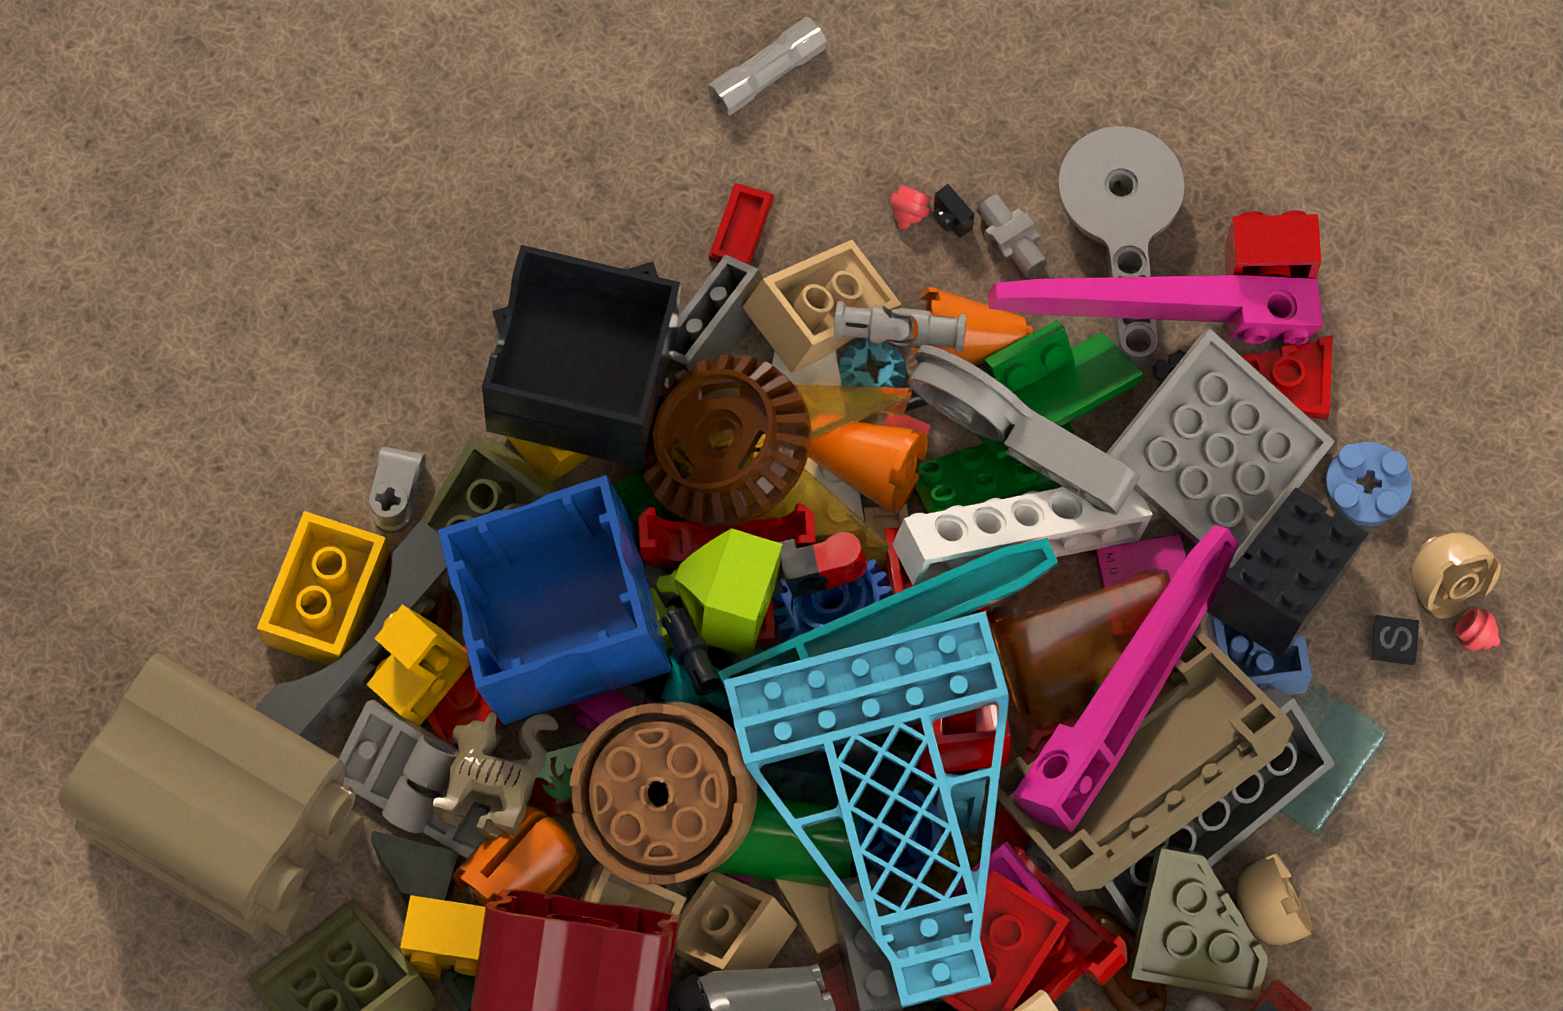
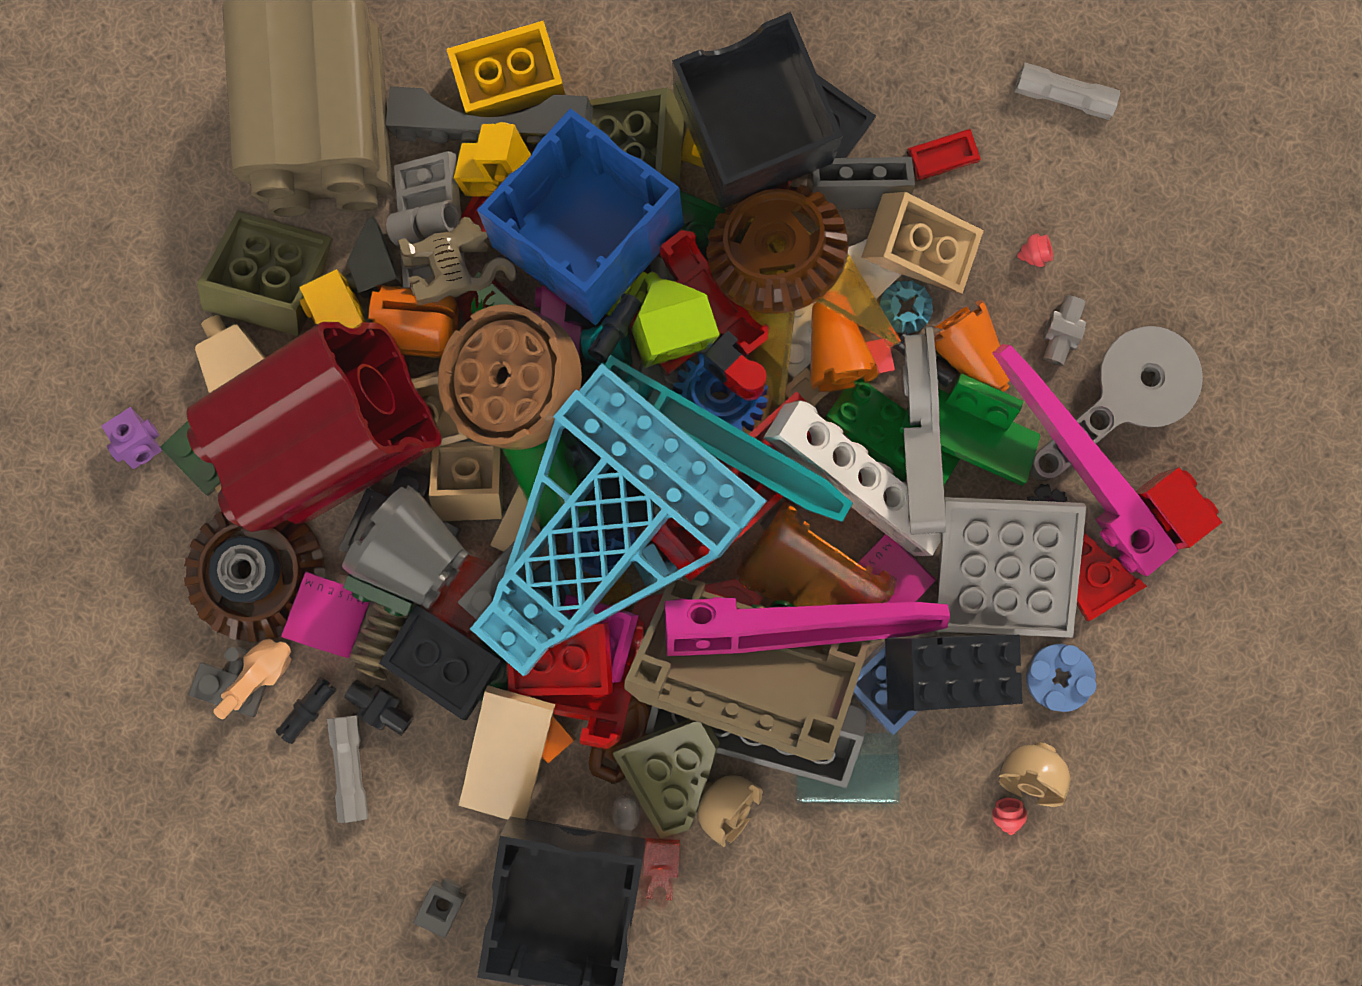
camera: 50 degrees right, 15 degrees up
light grey piece [369,446,426,532] -> none
light grey piece [834,301,967,353] -> none
black plate [933,184,975,238] -> none
black tile [1371,615,1419,665] -> none

